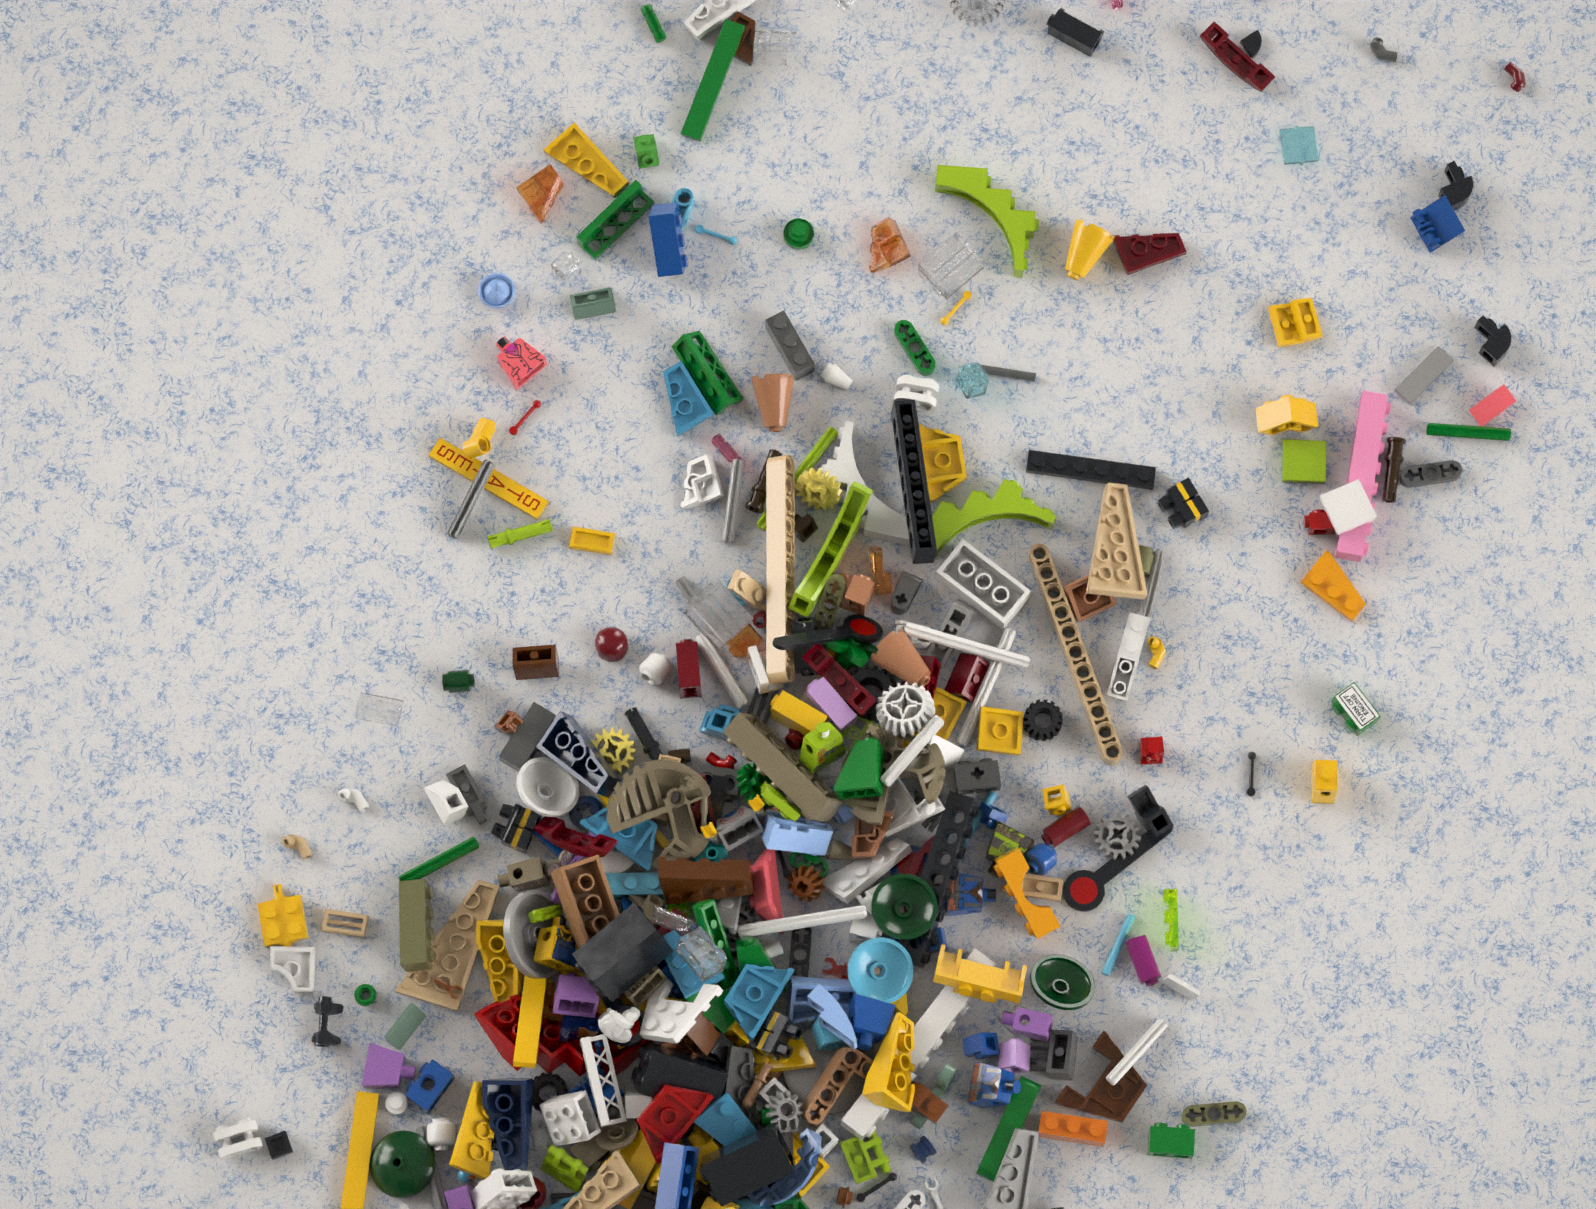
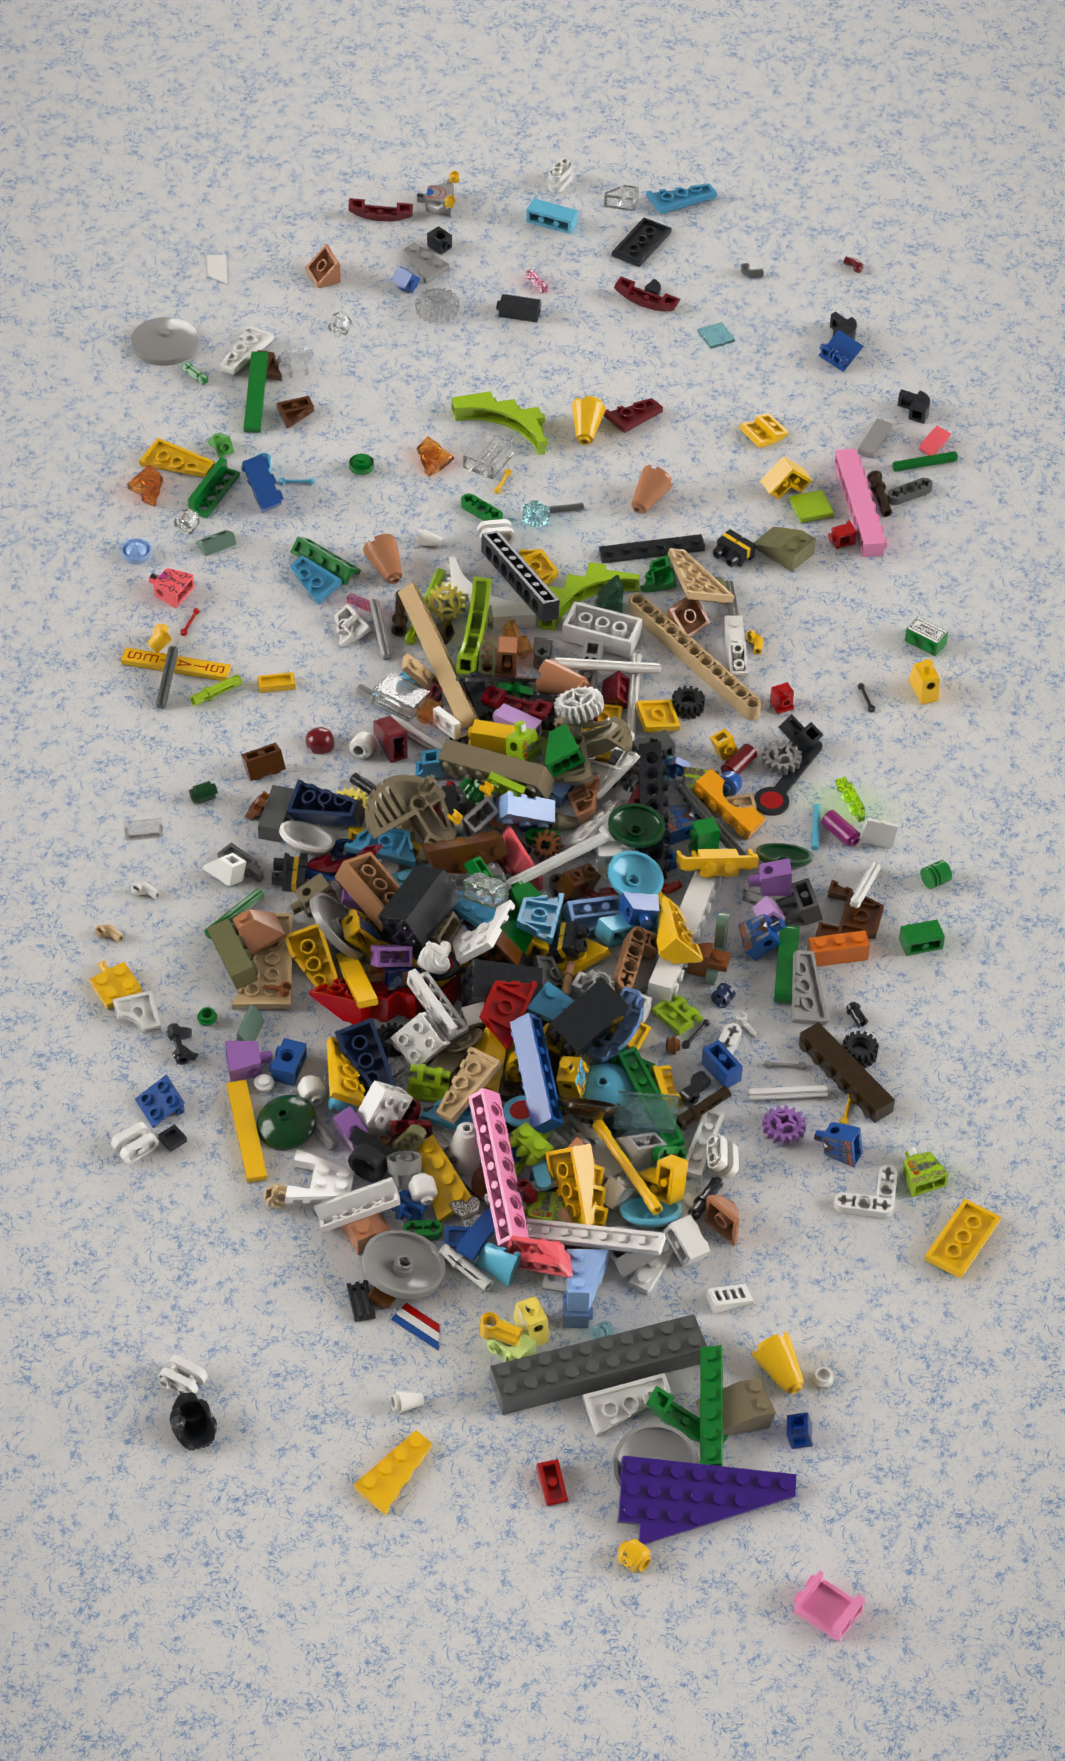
camera: 20 degrees left, 25 degrees down
tan tile [321,909,369,938] -> none
lime axle [528,904,563,923] -> none
dark grey brick [765,310,815,381] -> none
light blue slope [807,984,857,1050] -> none
white axle [880,715,944,787] -> none
blue brick [962,1032,1000,1060] -> none
olive beam [1181,1101,1247,1127] -> none
light orange wing [1300,549,1366,622] -> none
white tile [1319,479,1377,535] -> none
none -> blue hinge [135,1074,185,1128]
none -> nougat slope [233,909,287,956]
none -> reddish brown wing [276,396,314,429]
none -> reddish brown brick [554,863,601,901]
none -> clear green slope [595,575,624,613]
none -> nougat cone [631,465,673,514]
none -> green slope [640,555,677,592]
none -> red arm [661,879,683,894]
none -> dark grey axle [677,782,747,856]
none -> green brick [688,817,720,855]
none -> olive slope [754,526,816,571]
none -> green piece [920,860,952,889]

